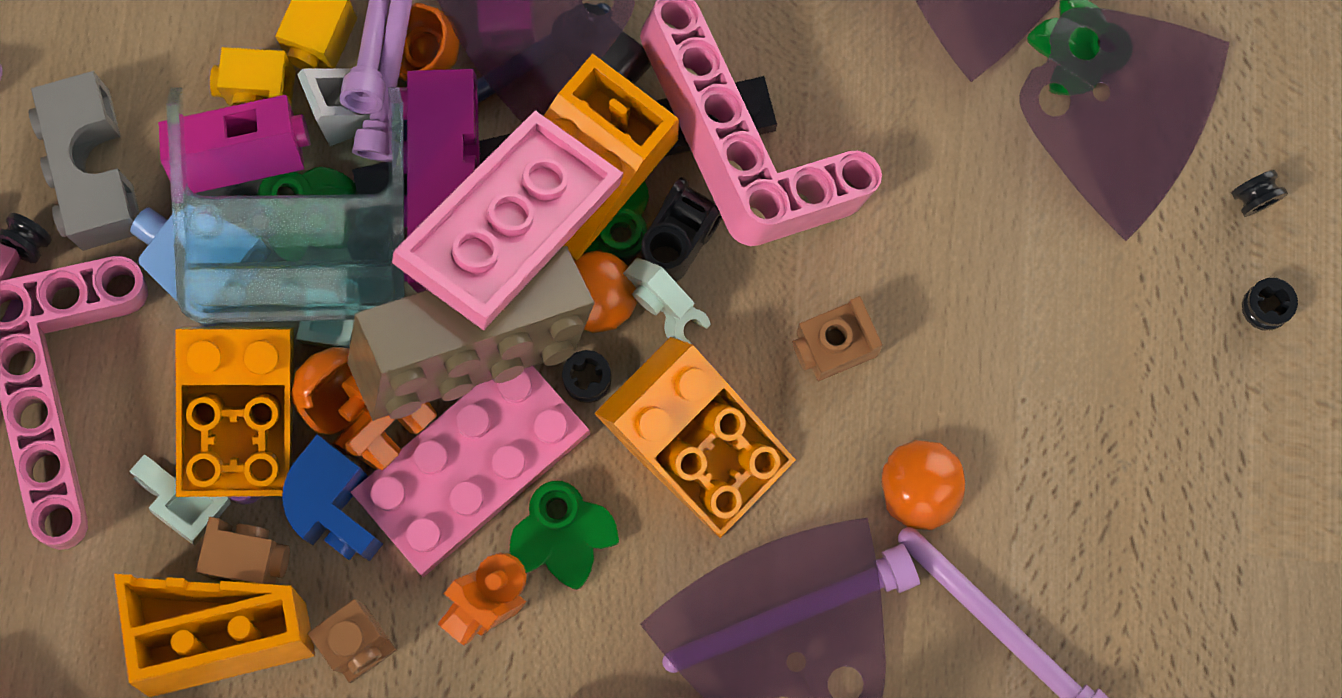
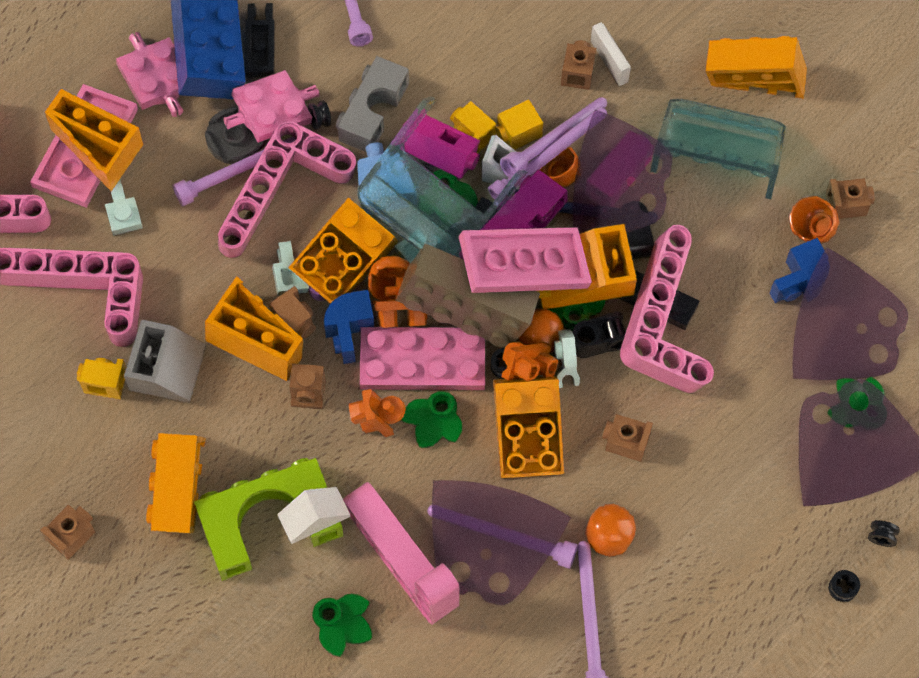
camera: 40 degrees right, 10 degrees down
none -> orange hips [501,342,559,381]

